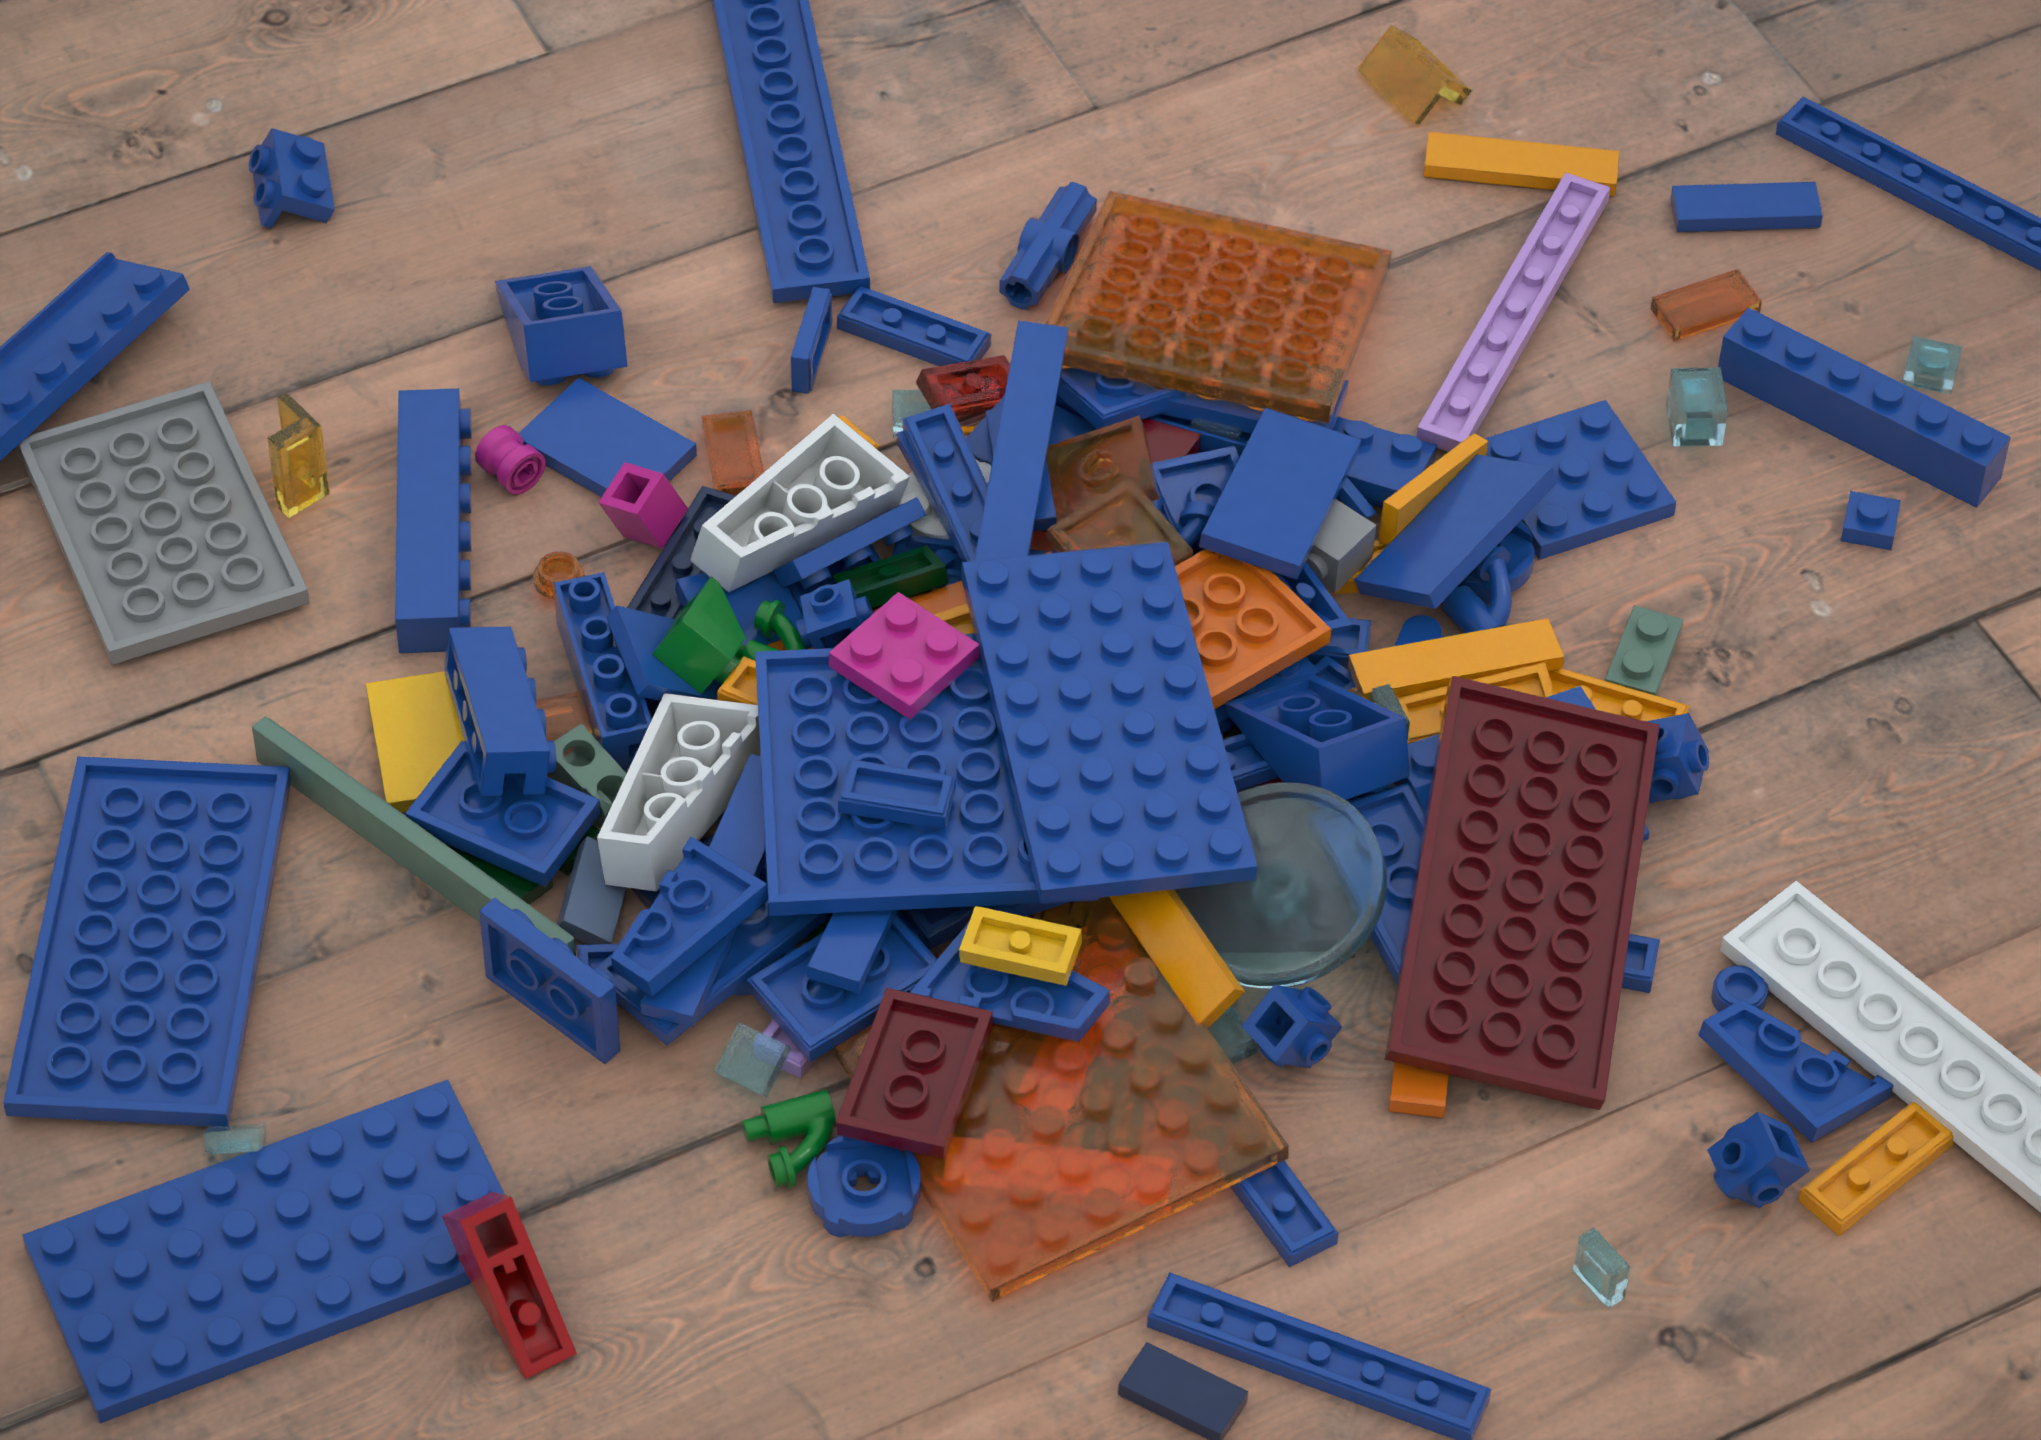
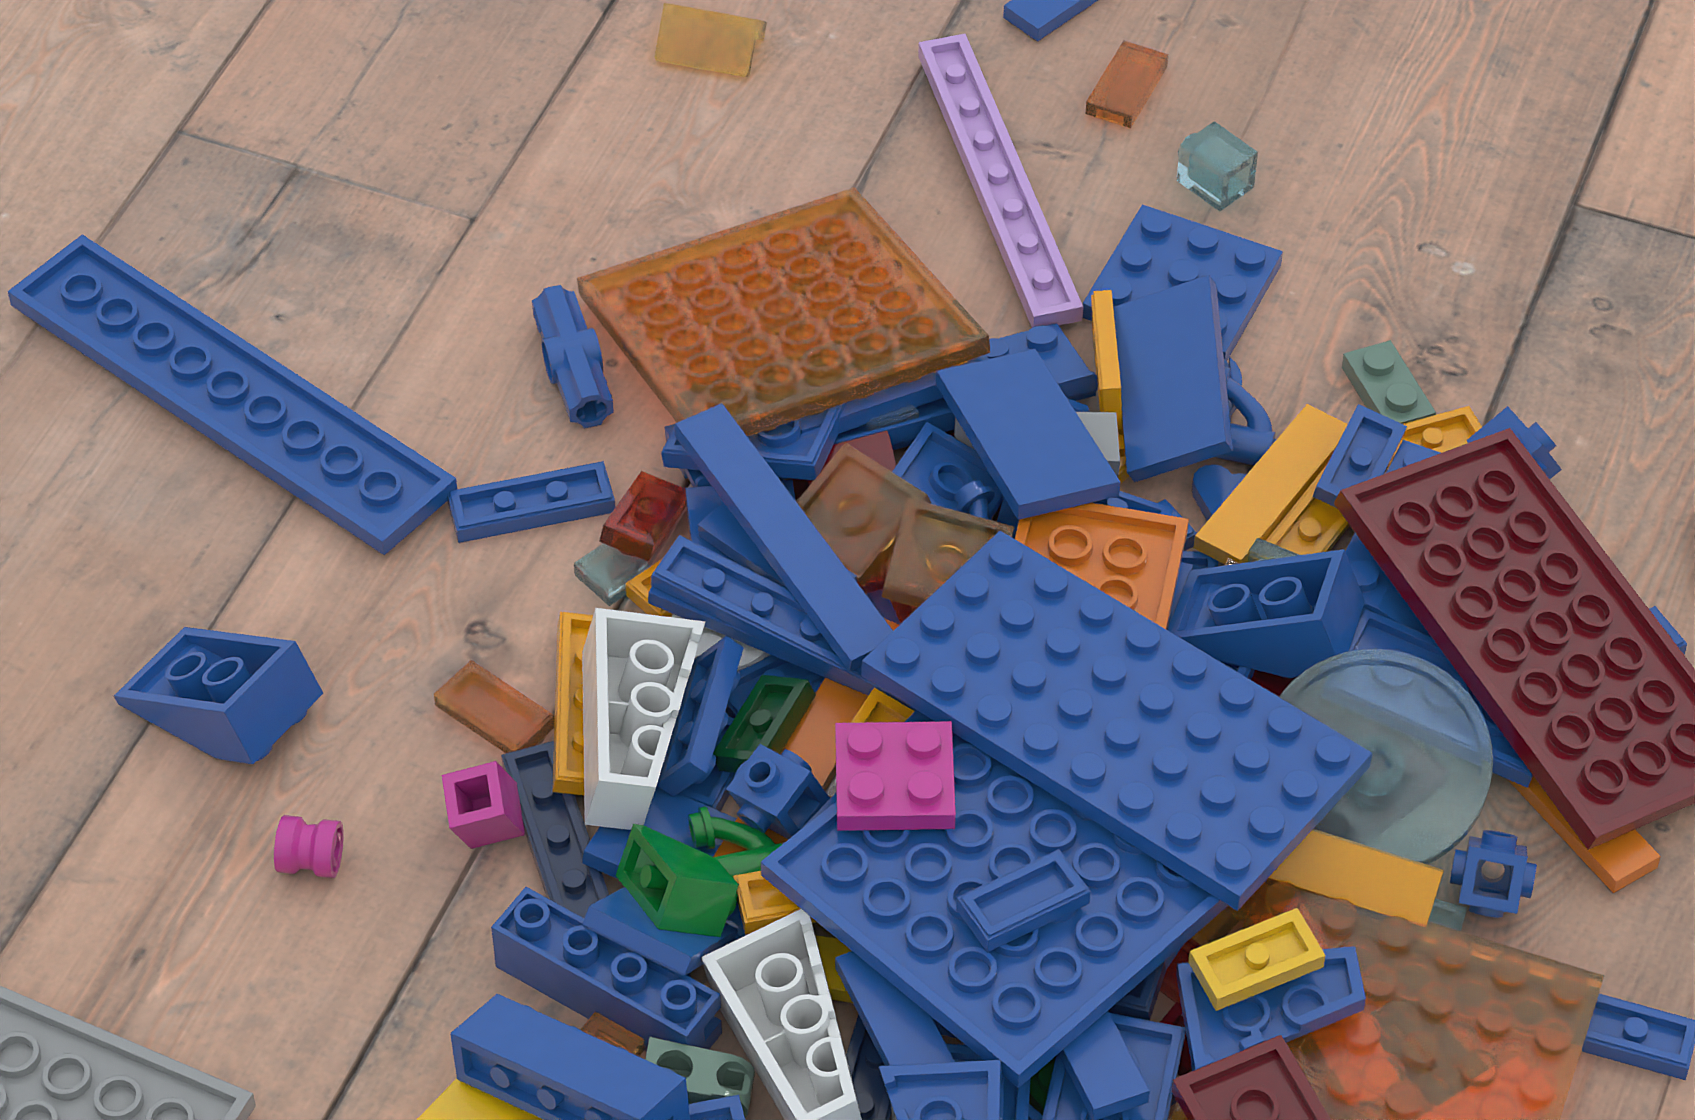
camera: 40 degrees left, 0 degrees up
clear yellow panel [267,392,330,518] -> none
blue brick [395,388,472,653] -> none
blue tile [518,378,697,497] -> none
clear orange plate [533,551,585,600] -> none
blue tile [791,287,832,394] -> none
light orange tile [1424,132,1620,196] -> none
blue brick [1716,307,2011,508] -> none
blue plate [1841,491,1901,550] -> none
clear light blue plate [1902,336,1962,394] -> none
none -> blue plate [1313,404,1407,508]

